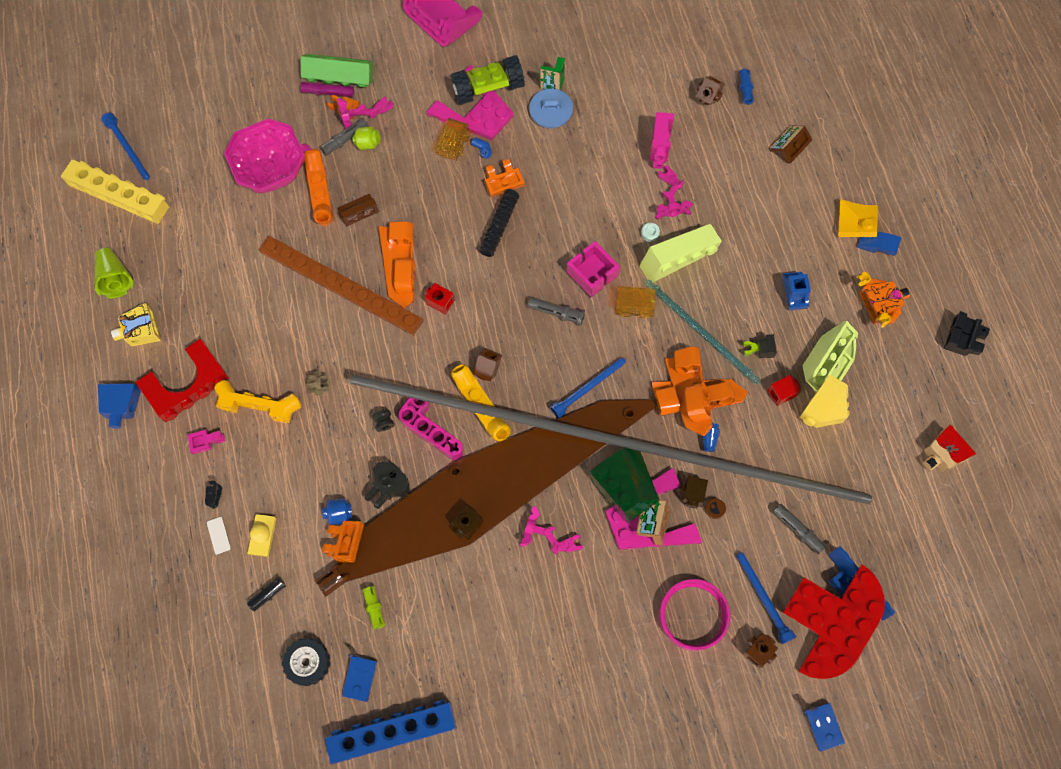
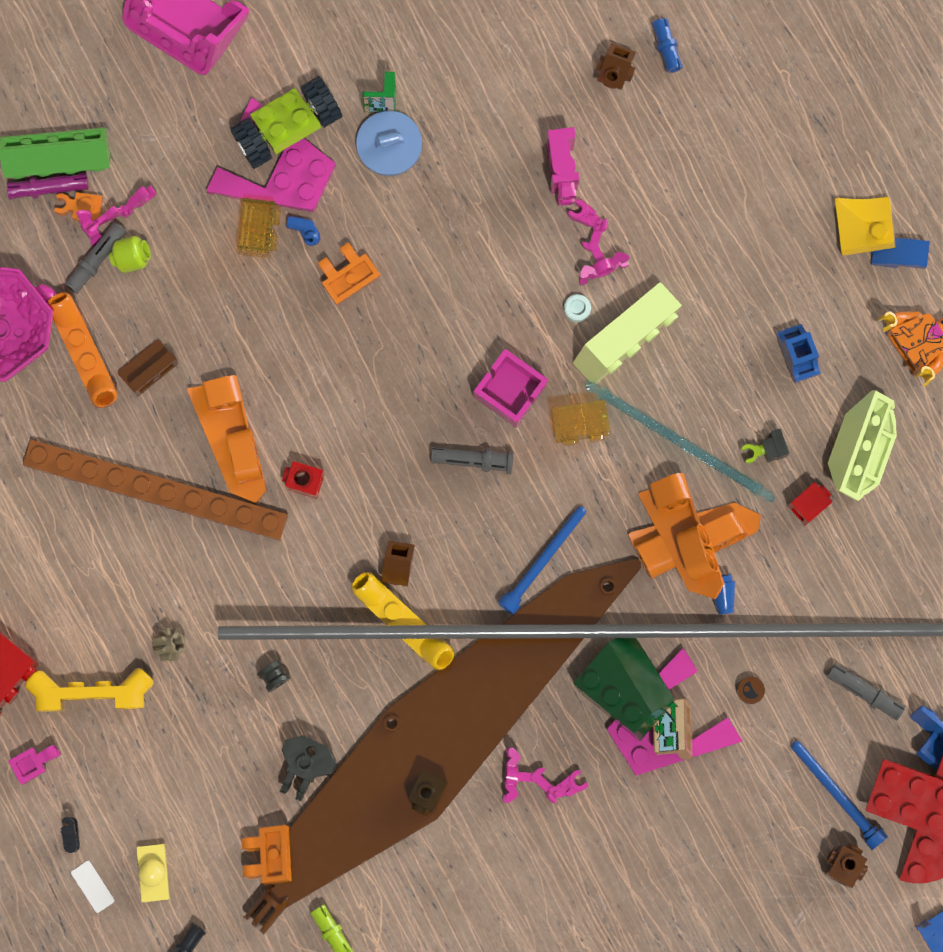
camera: 20 degrees left, 10 degrees up
blue head [322,498,352,525] -> none
dark pink beam [399,398,464,461] -> none
black piece [479,189,520,257] -> none
dark pink piece [659,579,730,651] -> none
dark brown brick [680,476,708,509] -> none
reddish brown panel [769,126,812,163] -> none
light yellow wedge [799,374,850,428] -> none

